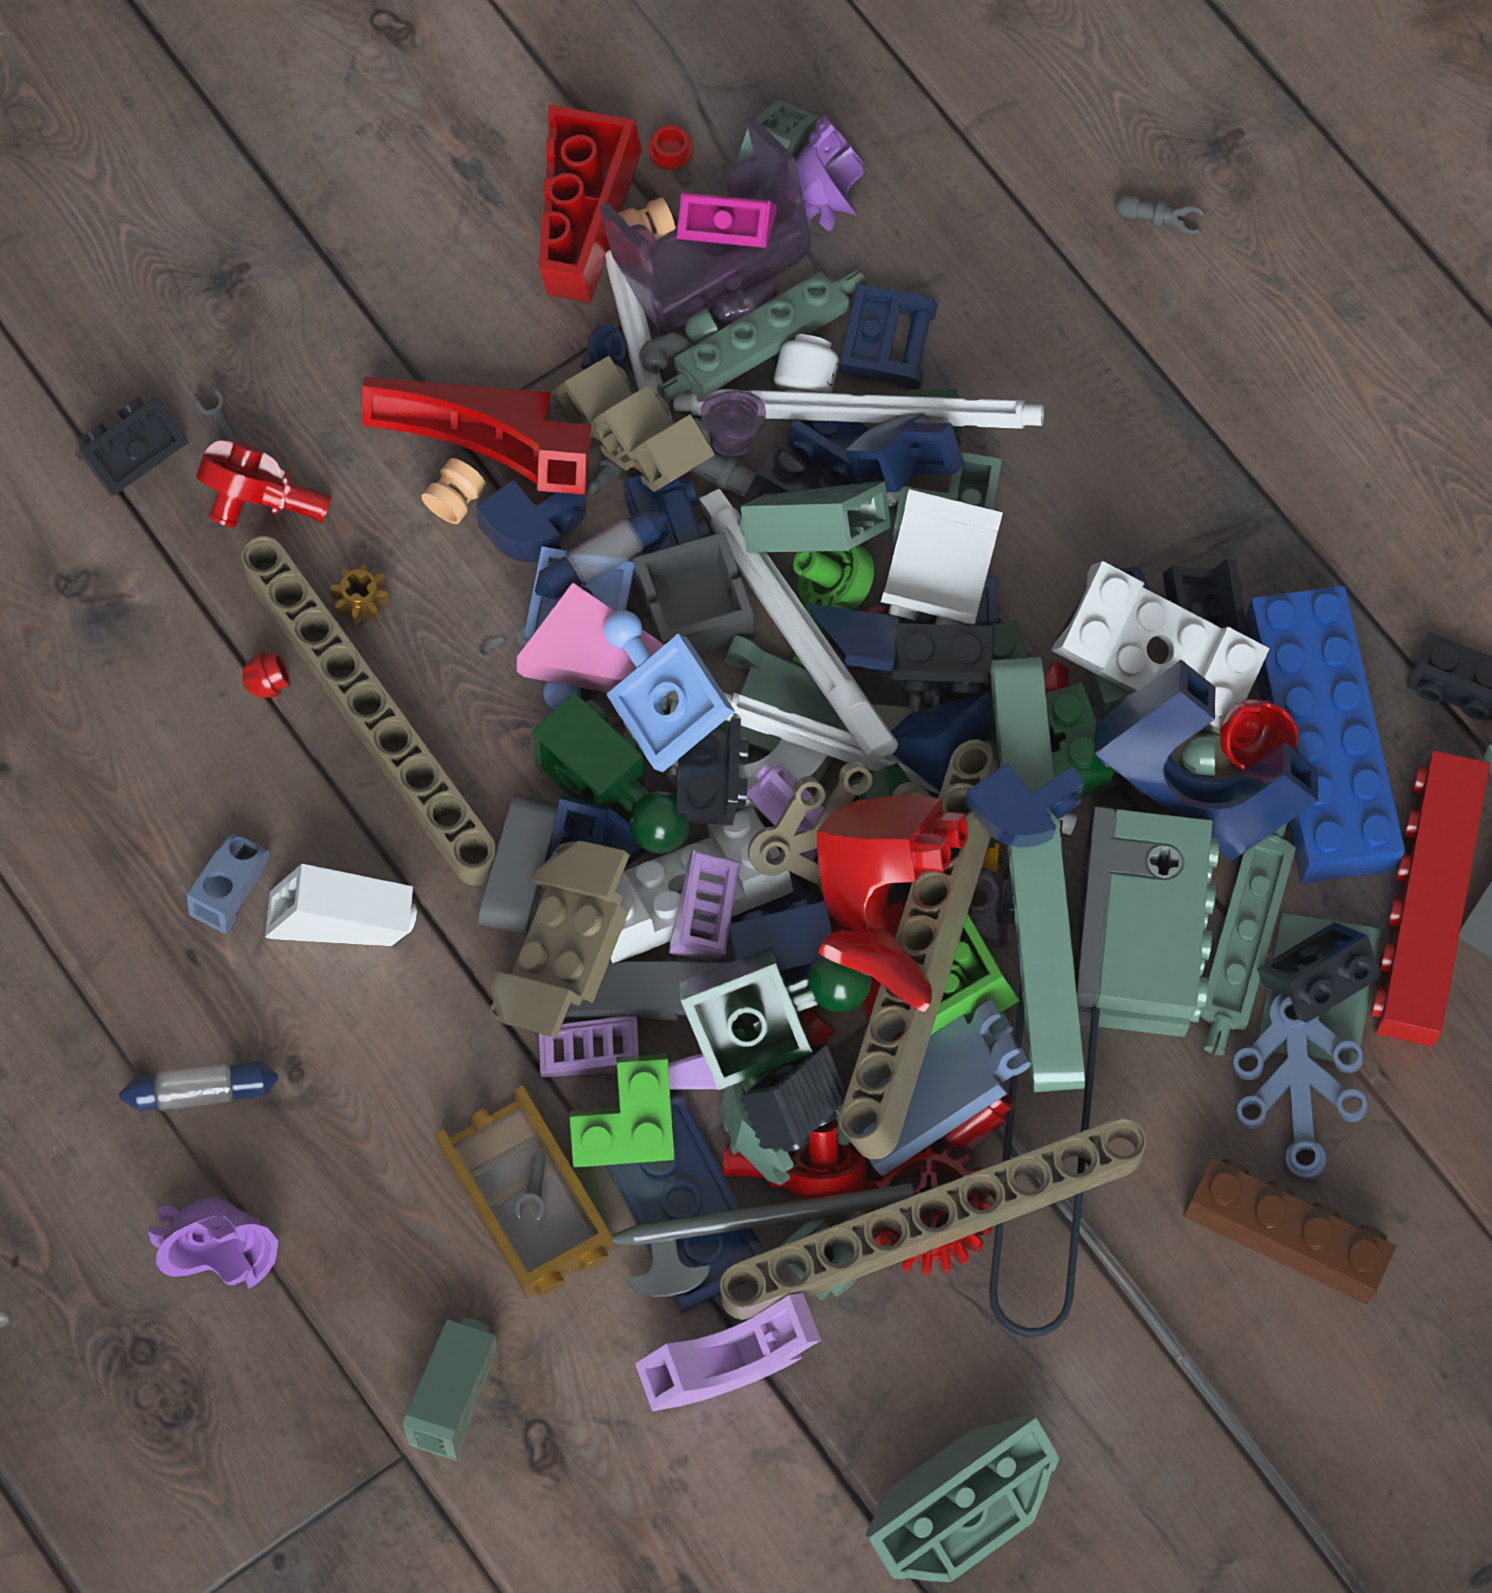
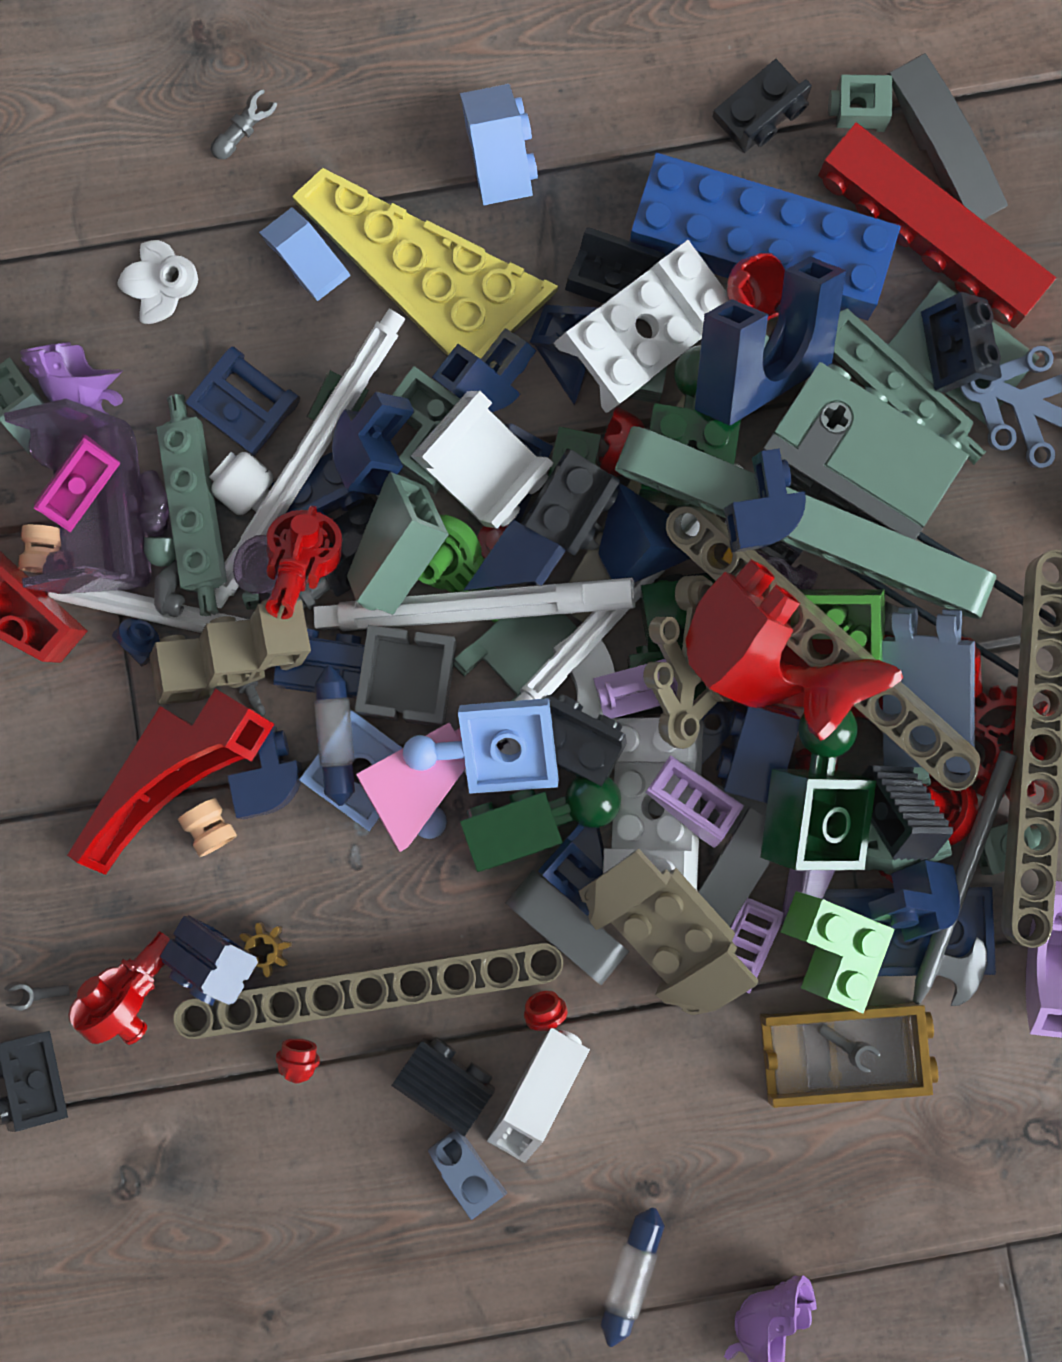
camera: 60 degrees left, 15 degrees up
sand green slope [402,1317,498,1461] -> none
none -> white plate [117,240,198,324]
none -> dark blue brick [160,915,258,1005]
none -> light blue slope [259,207,351,301]
none -> red pin [265,505,342,619]
none -> light yellow wing [292,168,558,359]
none -> black brick [391,1037,495,1137]
none -> dark blue brick [432,328,537,412]
none -> light blue brick [460,84,538,205]
none -> red plate [524,991,568,1031]
none -> dark blue brick [869,860,960,942]

